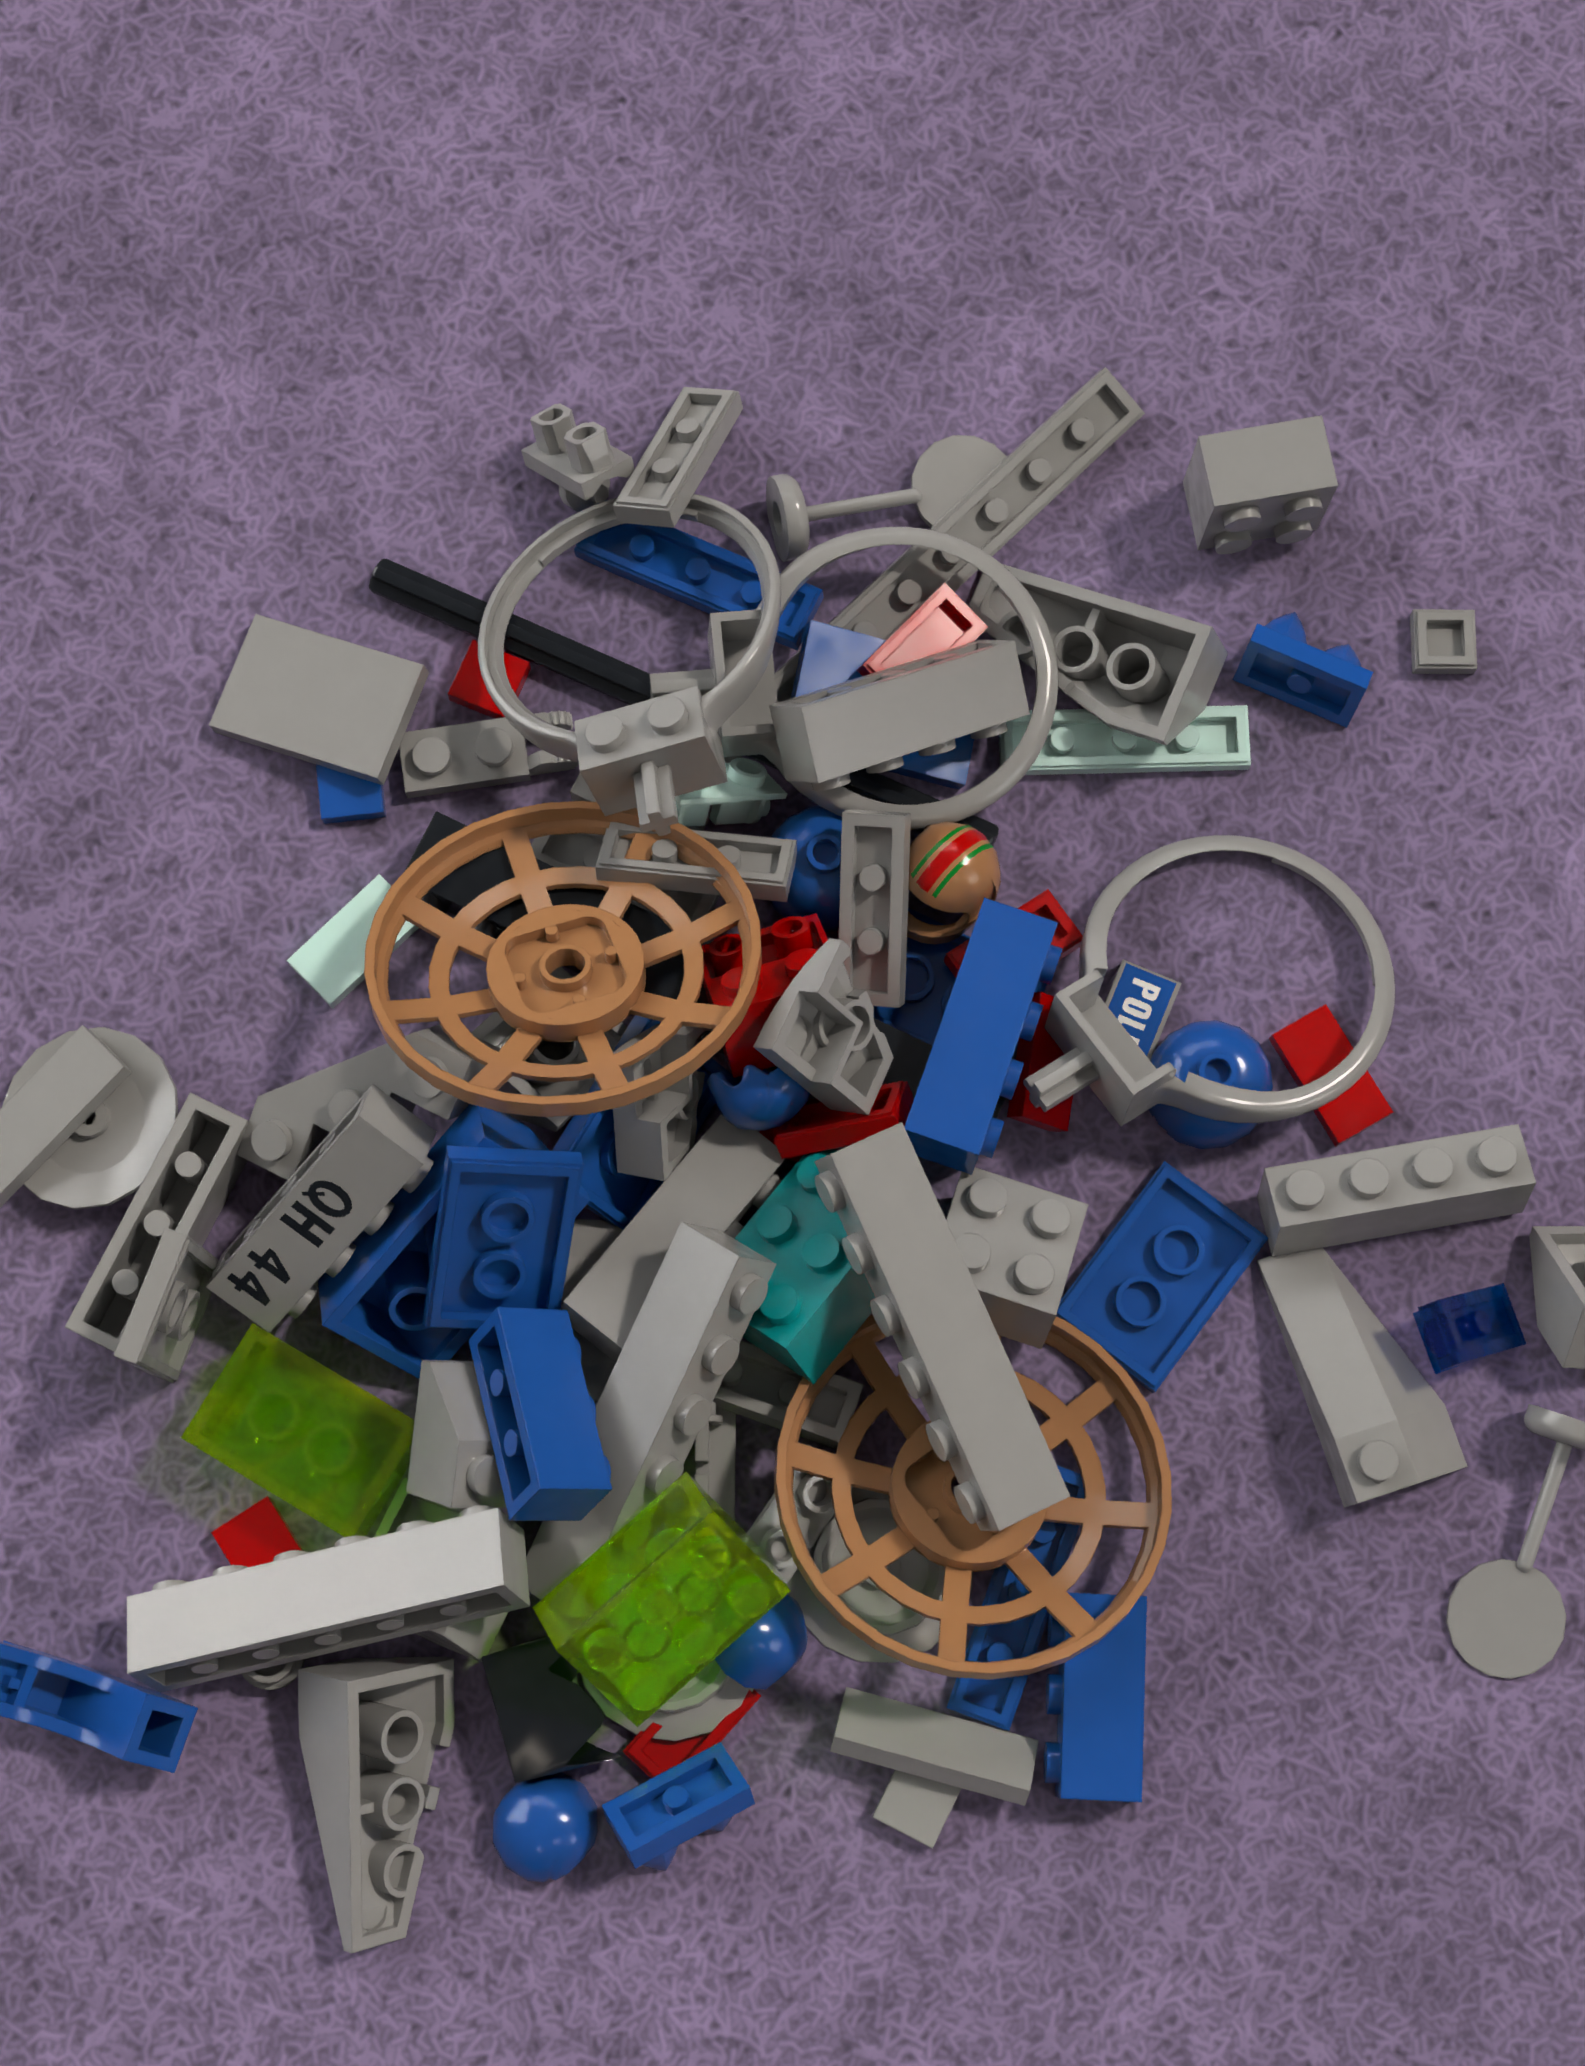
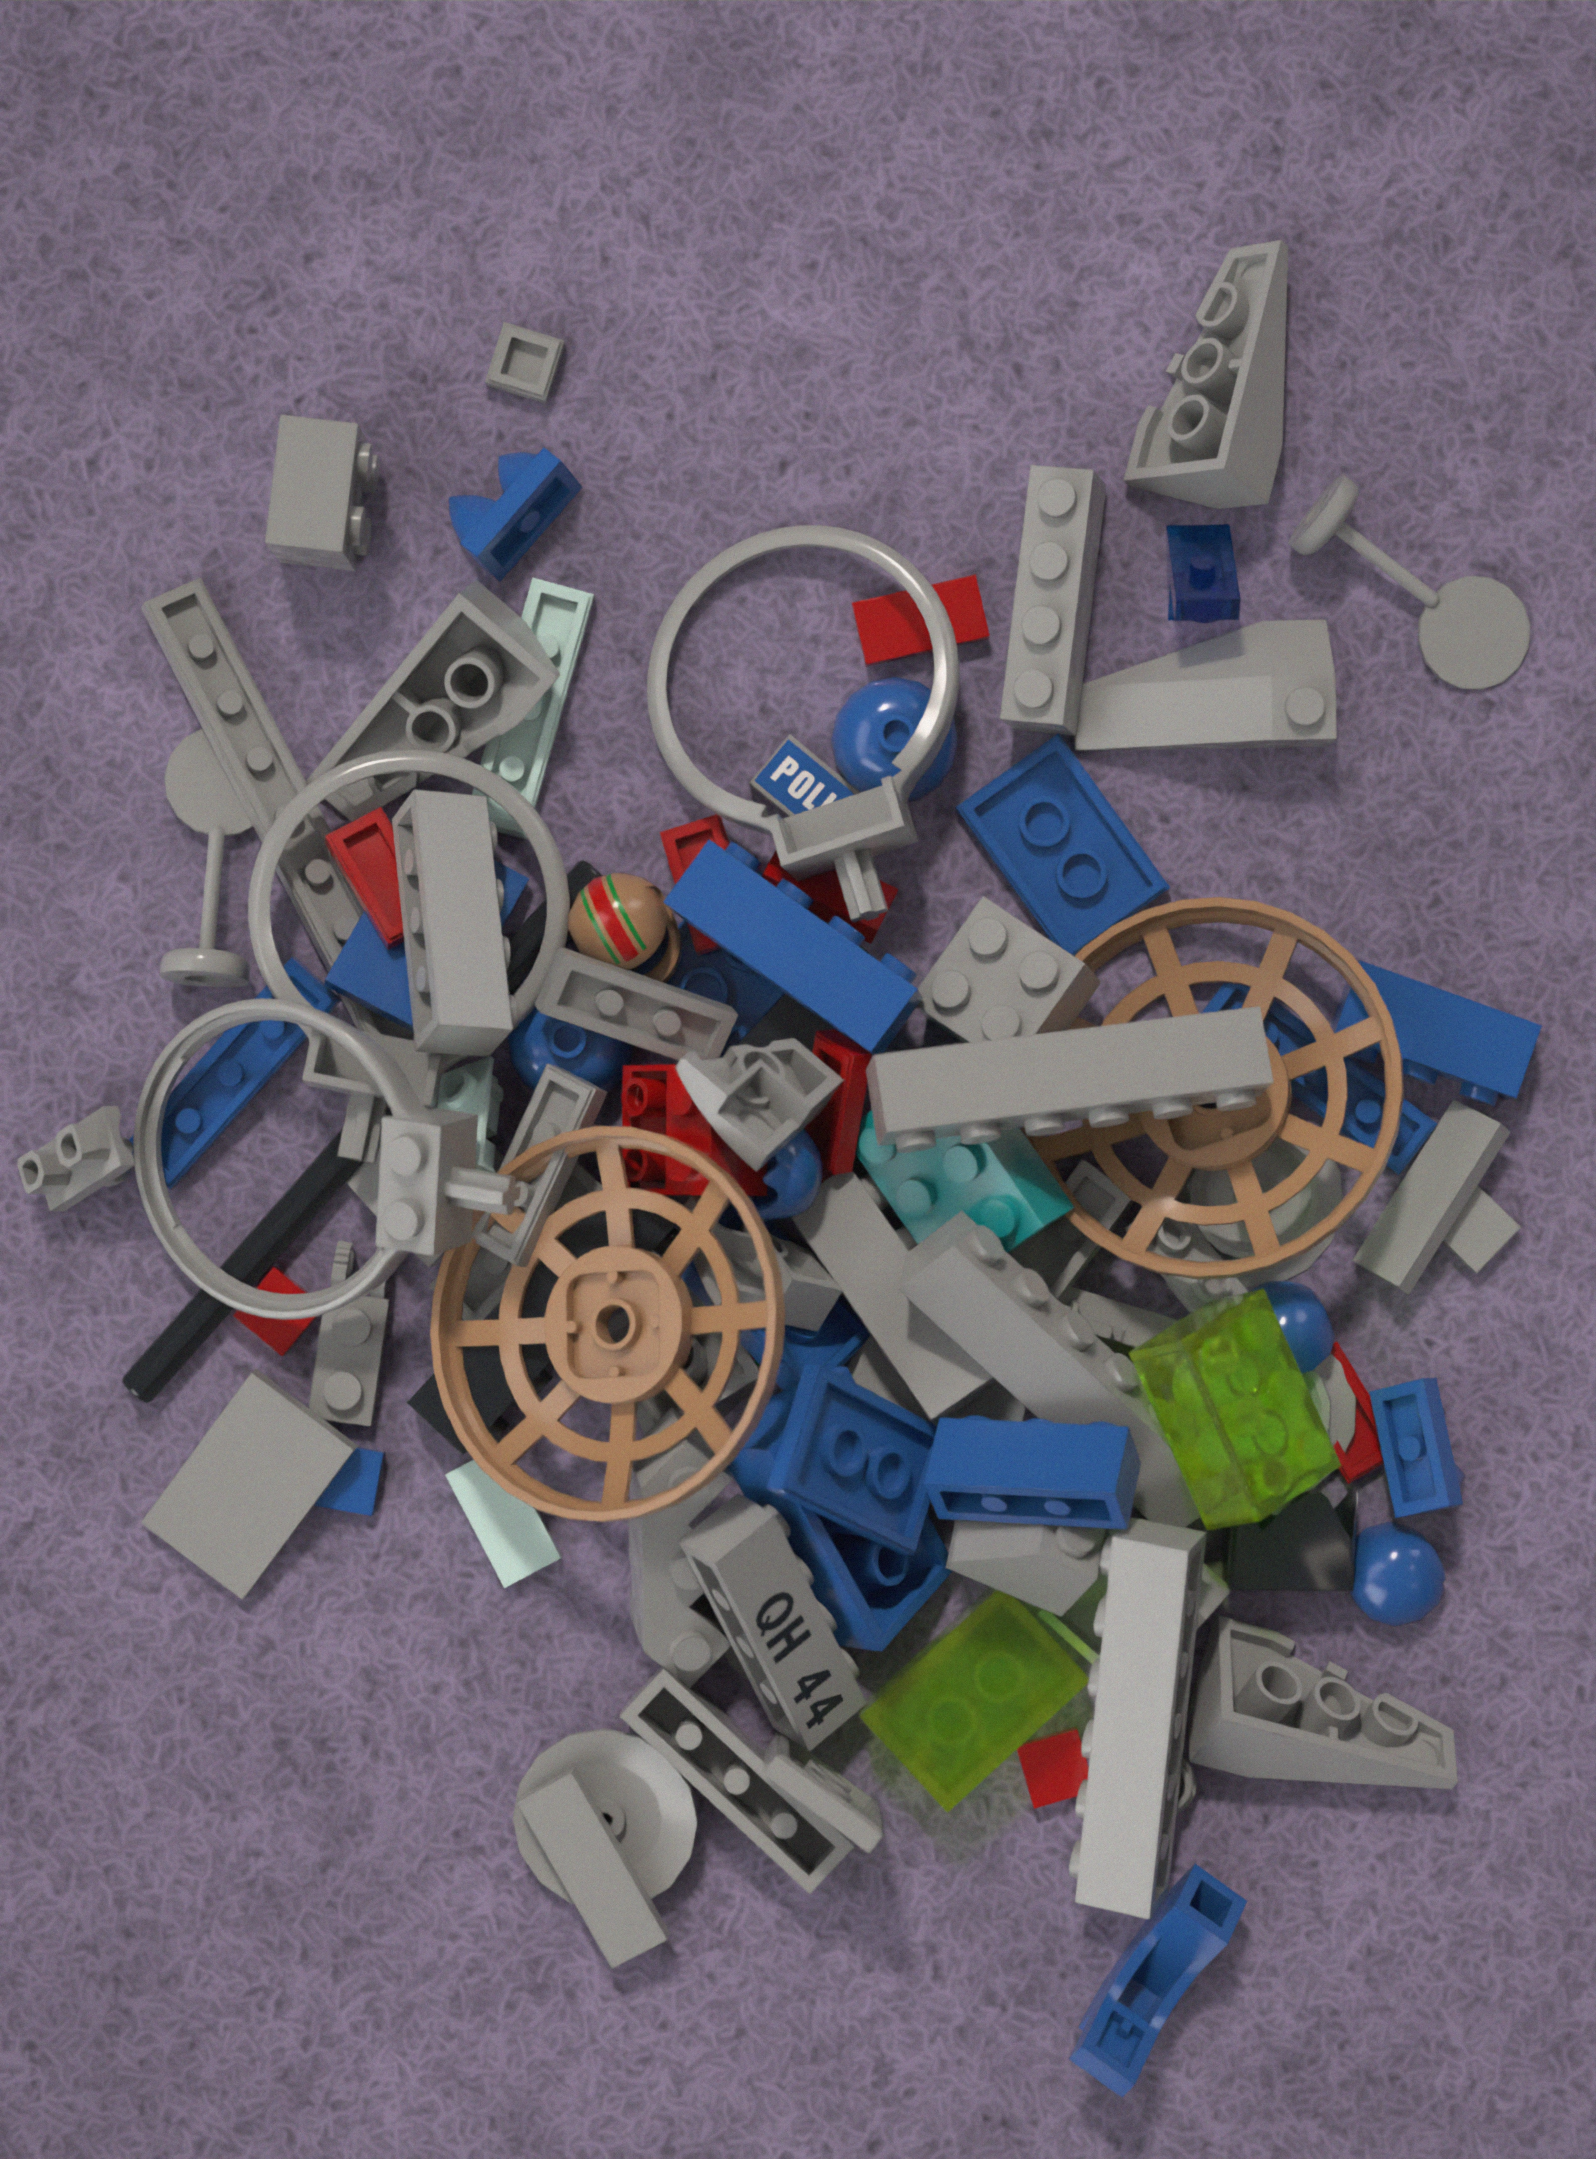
camera: 70 degrees left, 10 degrees up
light grey tile [613,387,743,528] -> none

